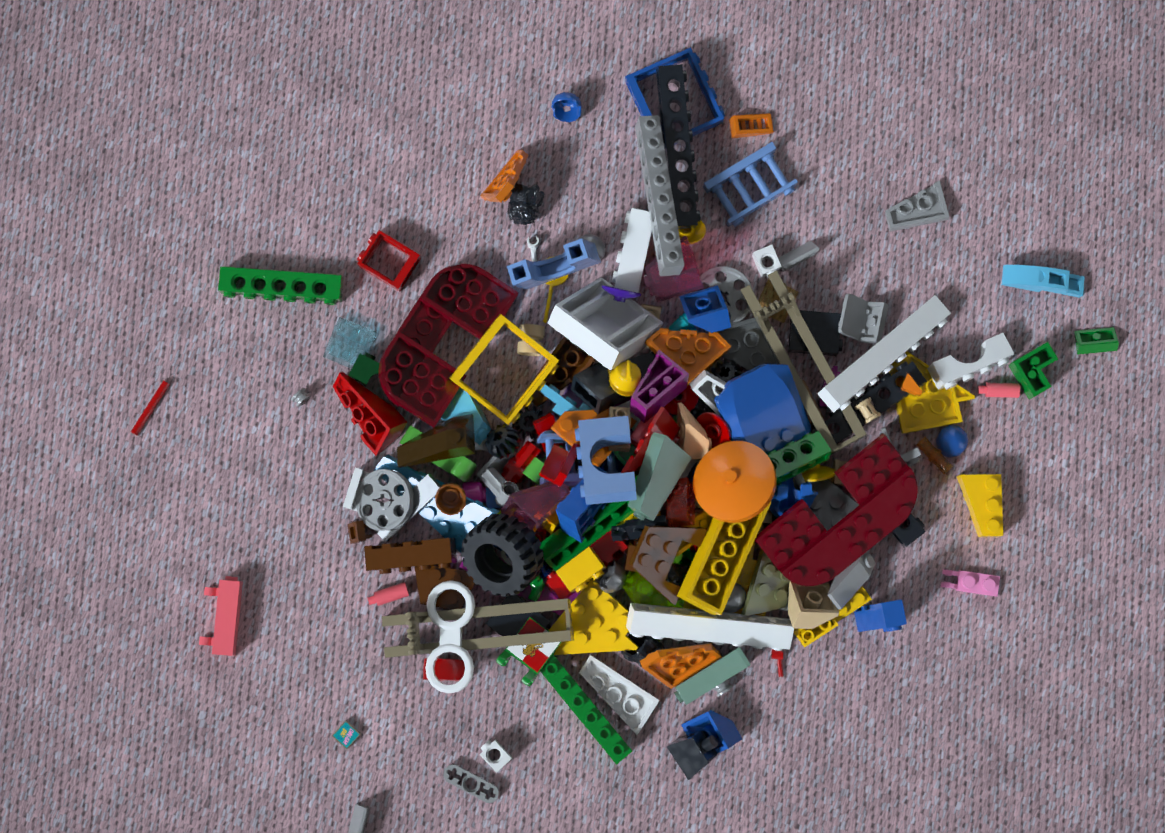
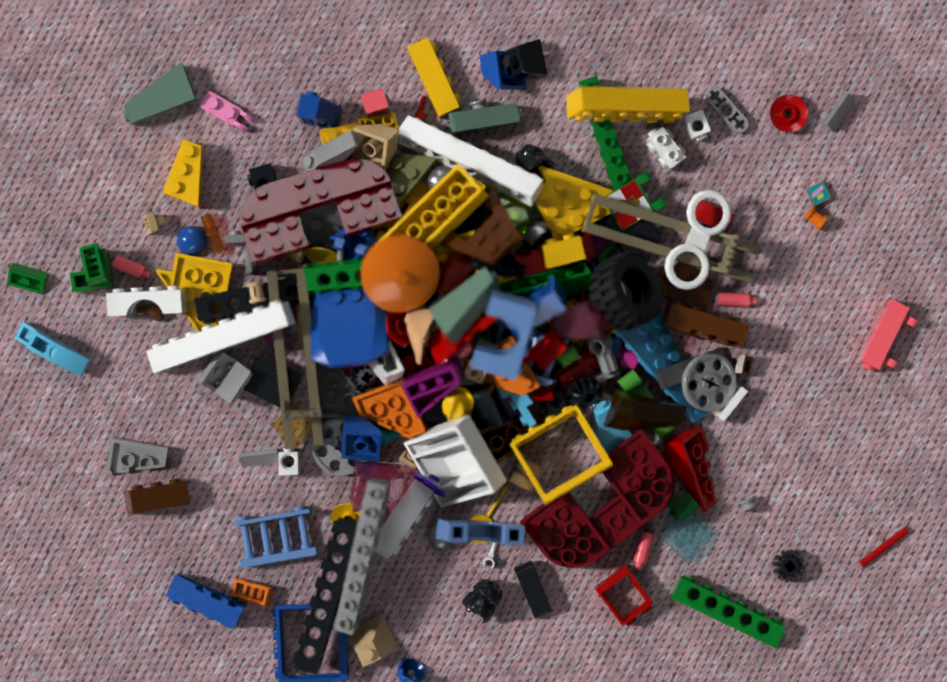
camera: 155 degrees left, 5 degrees up
dark orange hair [435,483,466,516] -> none
orange plate [480,150,528,203] -> none
white wing [579,655,660,735] -> none
orange plate [640,644,722,689] -> none
orange slope [901,373,923,397] -> none
none -> green slope [79,242,109,287]
none -> sand green slope [123,63,197,125]
none -> reddish brown wedge [124,478,190,514]
none -> reddish brown arm [136,304,164,322]
none -> tan tile [143,212,165,235]
none -> blue wedge [166,573,247,629]
none -> tan slope [349,614,399,667]
none -> coral panel [361,89,390,117]
none -> yellow brick [407,37,461,119]
none -> black beam [514,560,553,619]
none -> yellow brick [566,87,690,123]
none -> coral cylinder [633,531,655,570]
none -> white brick [646,127,686,170]
none -> red dish [770,94,808,133]
none -> black gear [772,549,805,582]
none -> orange bush [803,205,829,230]

